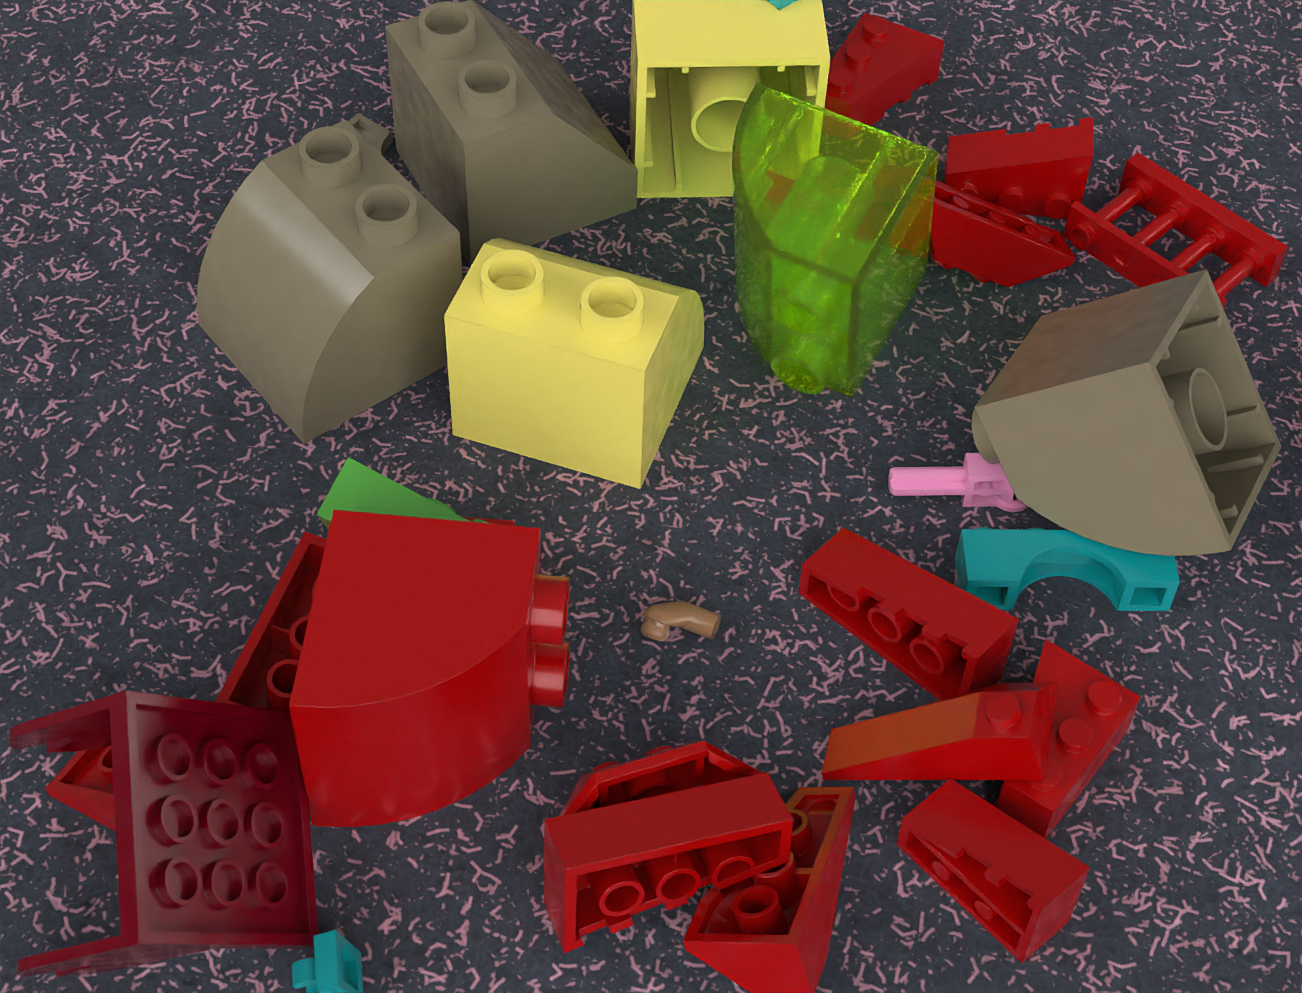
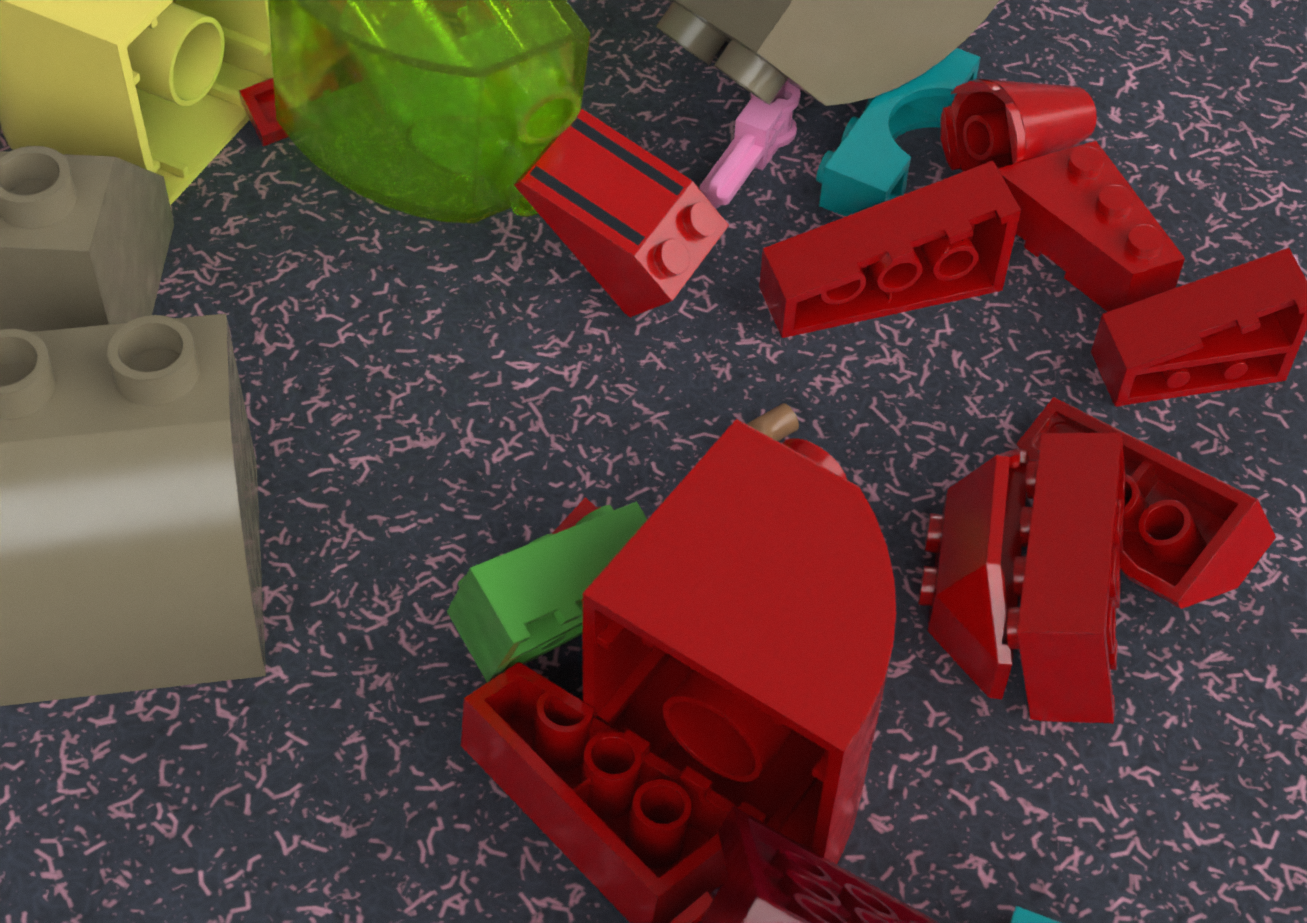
camera: 60 degrees left, 0 degrees up
light yellow brick [444,238,704,489] -> none
red wedge [821,682,1058,780] -> none
none -> red slope [514,109,729,317]
none -> red cone [940,79,1097,172]

